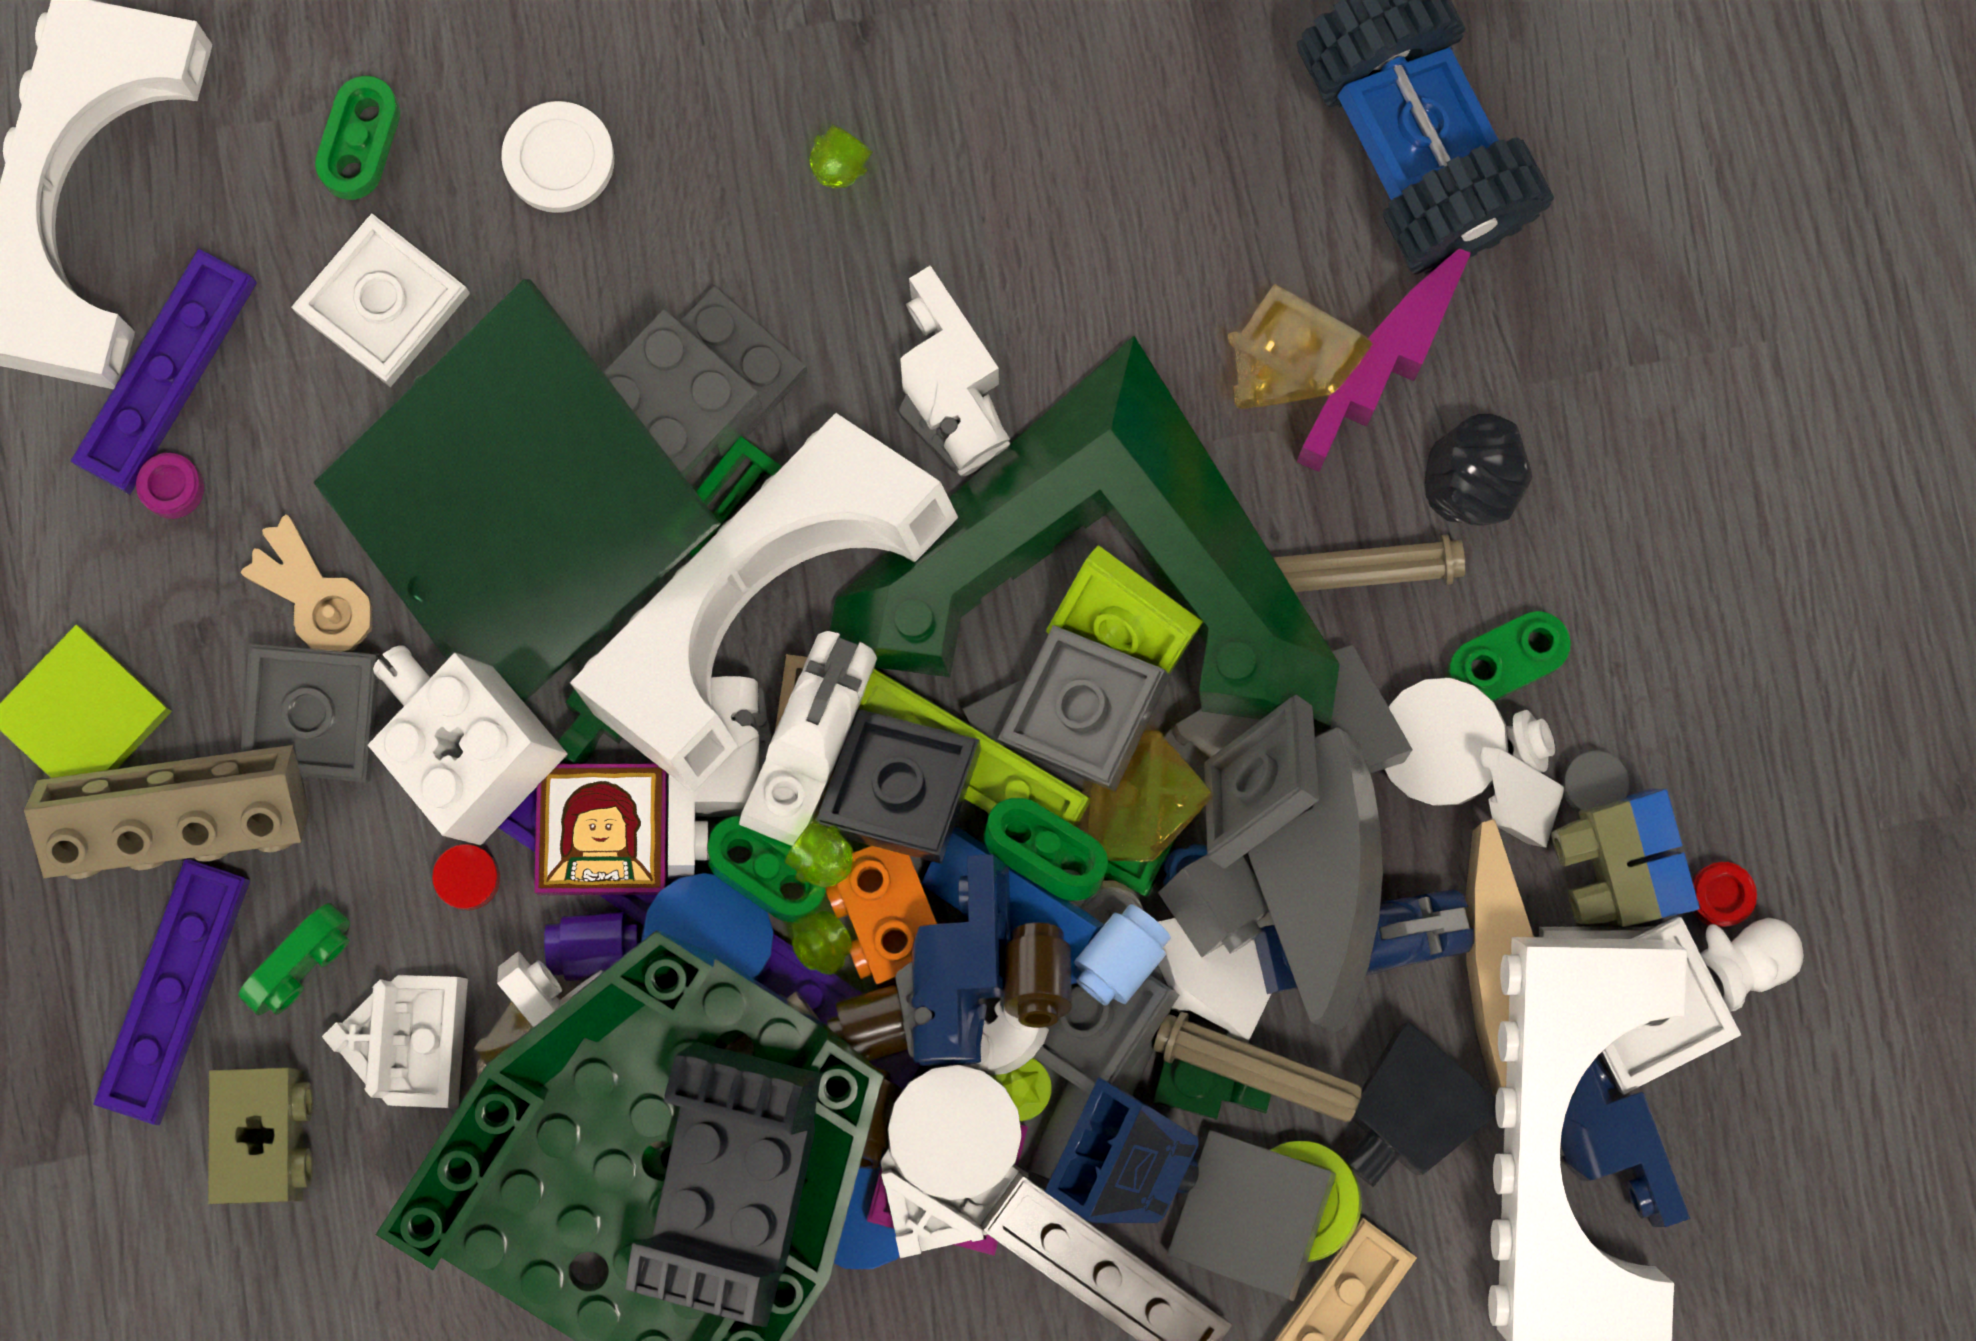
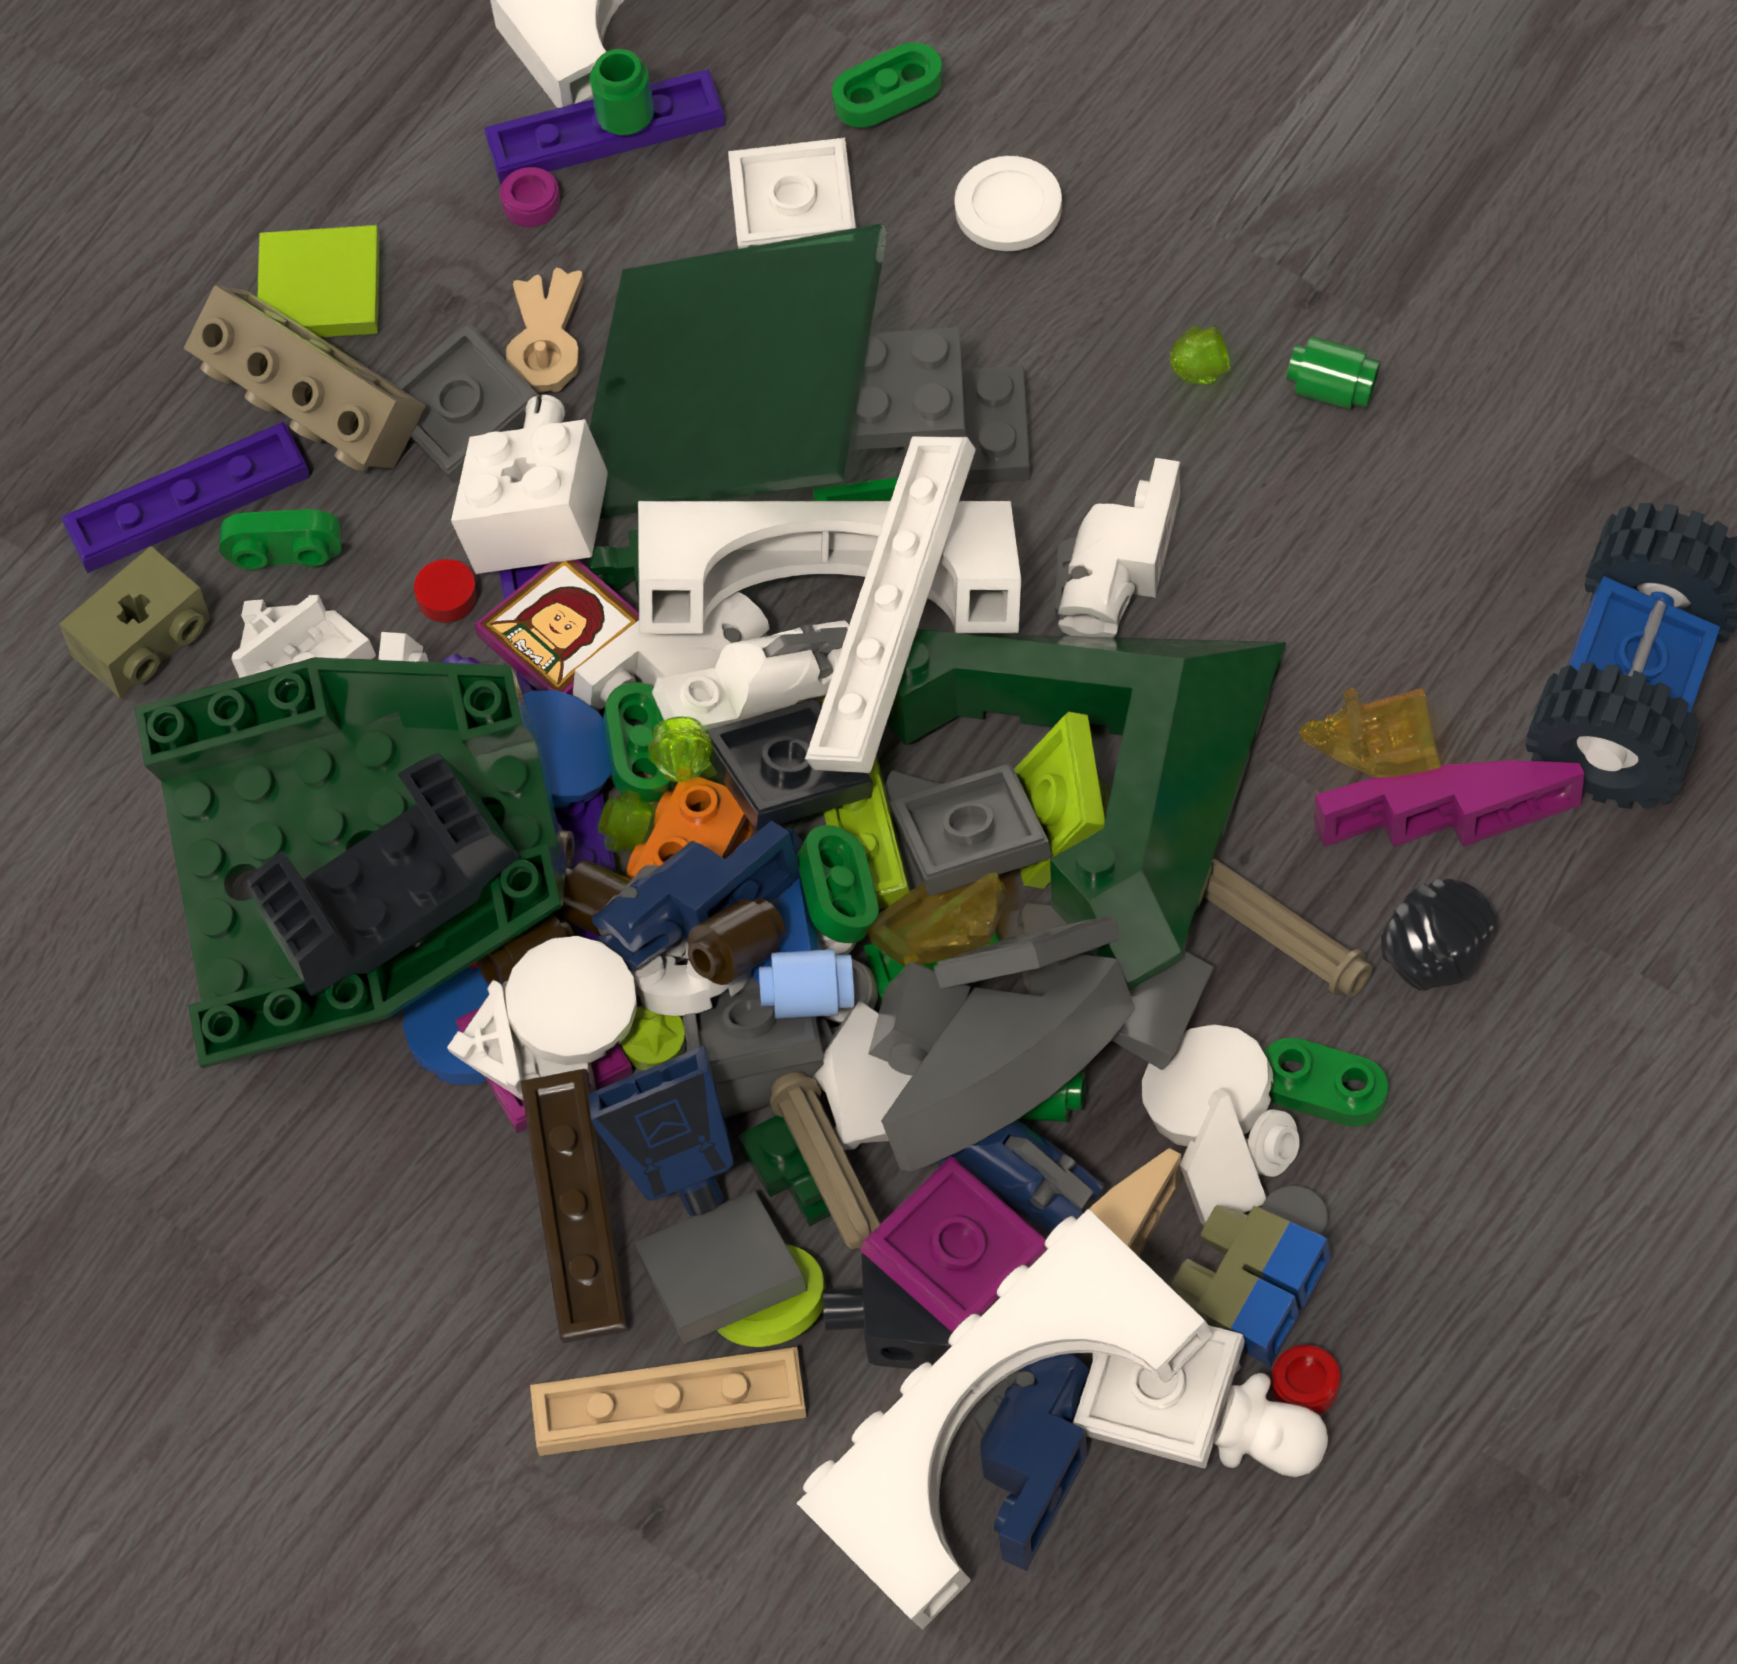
camera: 50 degrees right, 20 degrees down
none -> green brick [590,49,654,135]
none -> white tile [805,437,976,773]
none -> magenta tile [860,1156,1048,1333]
none -> green brick [1286,336,1380,410]

